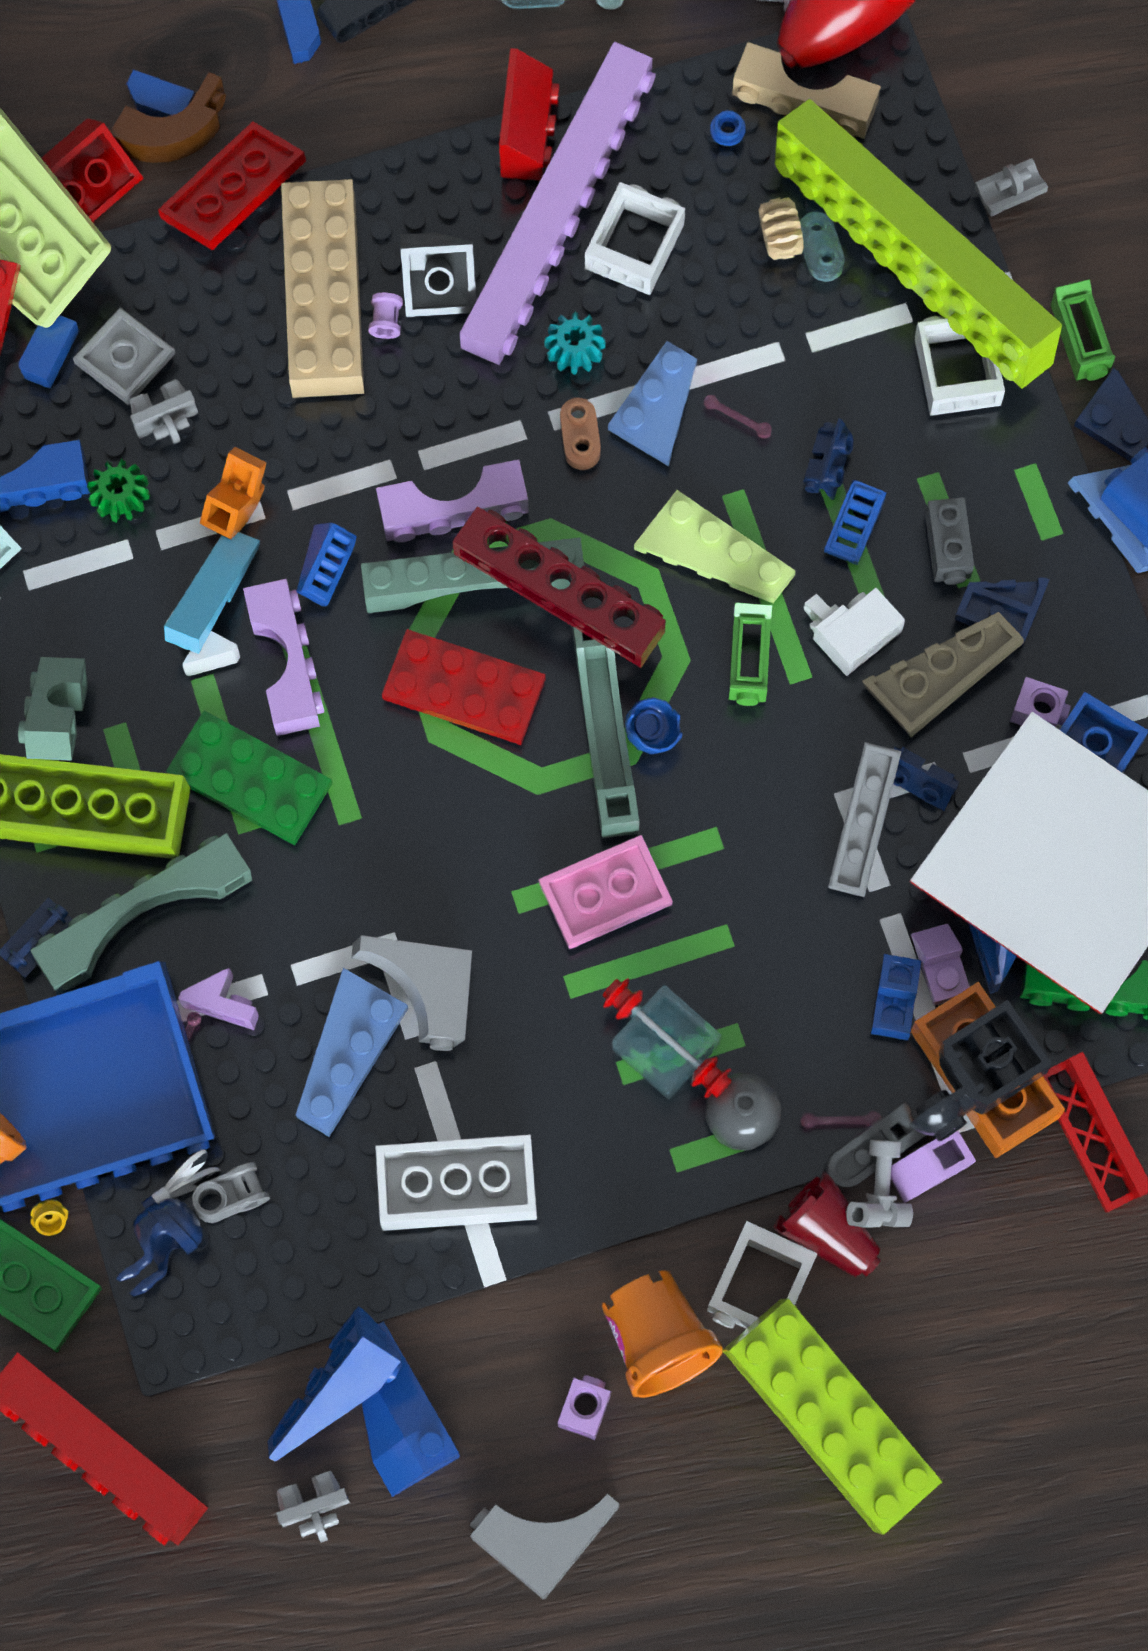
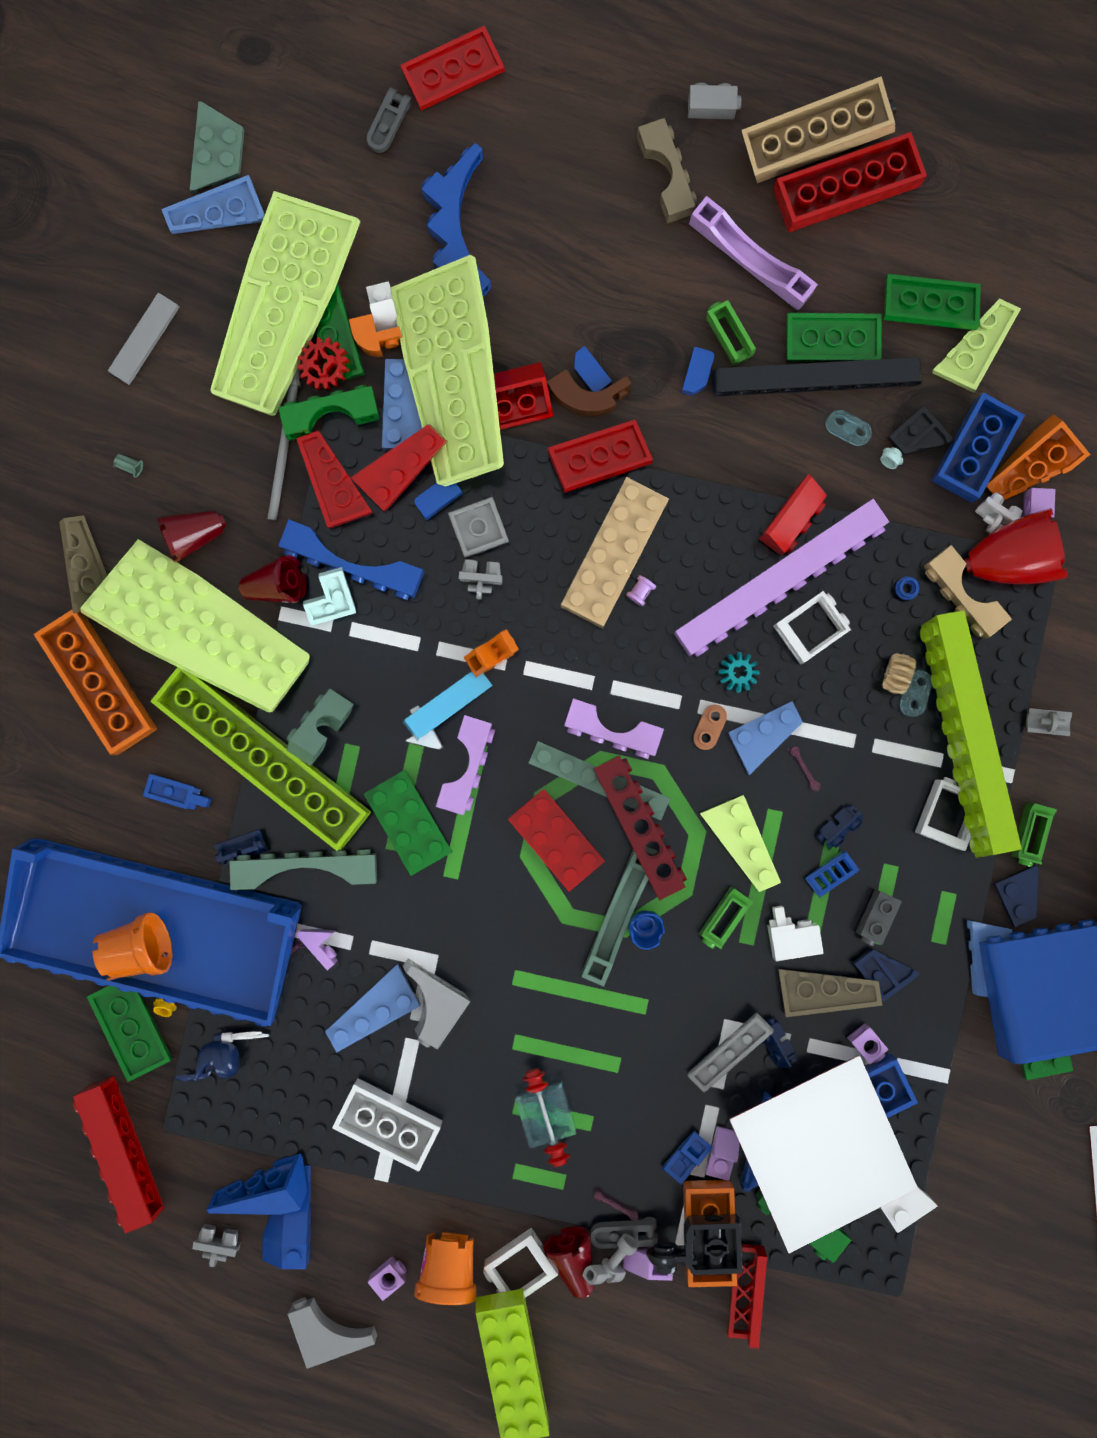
camera: 30 degrees right, 15 degrees up
green gear [87,458,150,523] -> none
light grey piece [192,1162,270,1223] -> none
blue slope [297,523,357,606] -> none
dark grey slope [401,232,476,317] -> none
bright pink plate [539,835,673,949] -> none
dark grey cylinder [705,1072,782,1151] -> none

